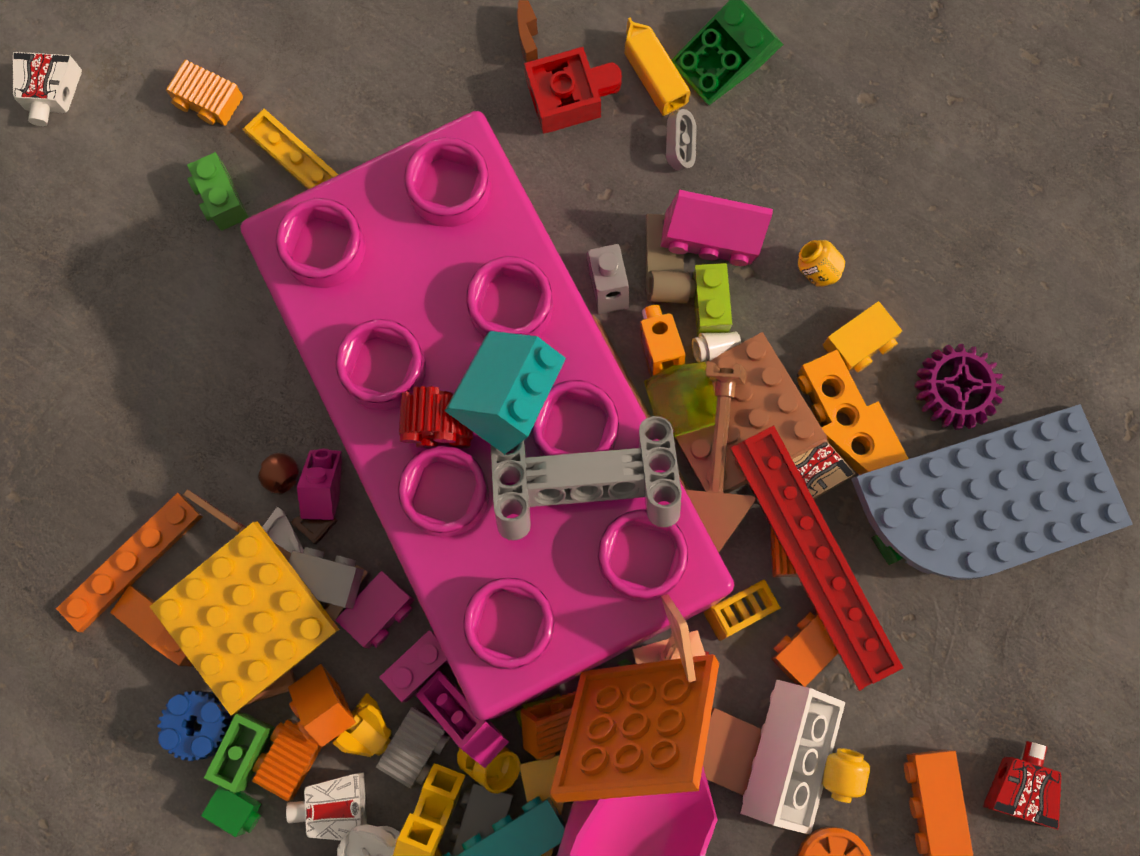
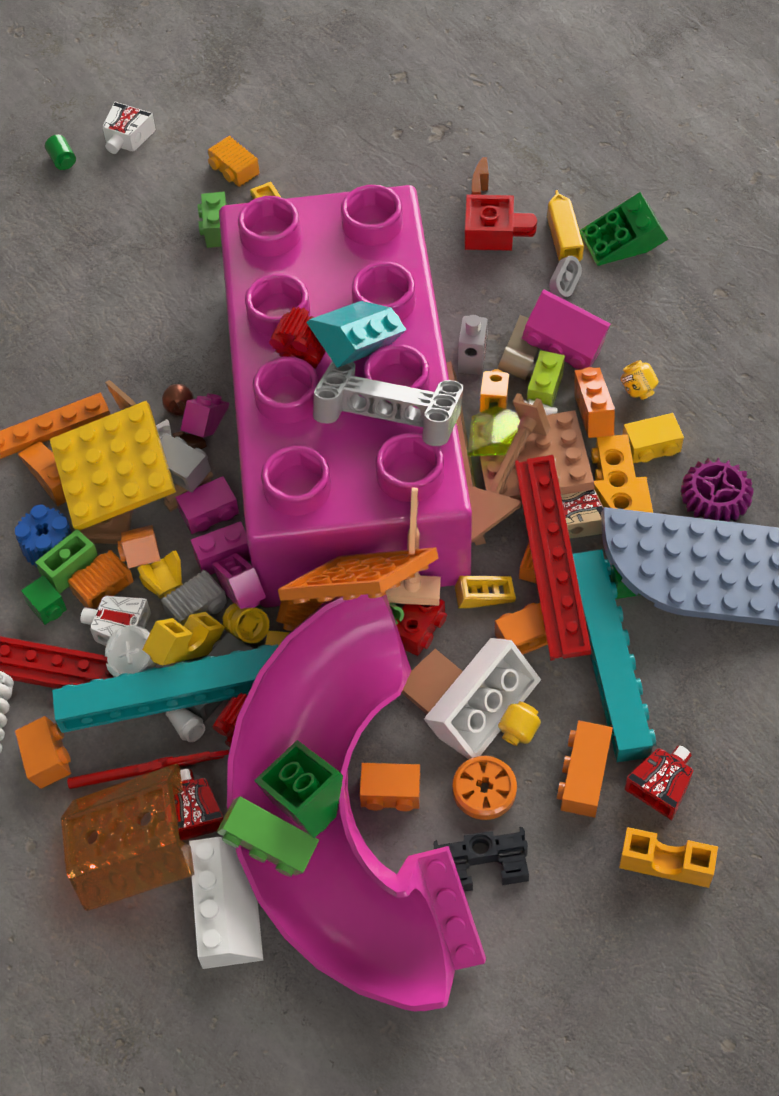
camera: 20 degrees right, 20 degrees down
none -> teal brick [573,549,656,763]
none -> orange brick [575,367,615,438]

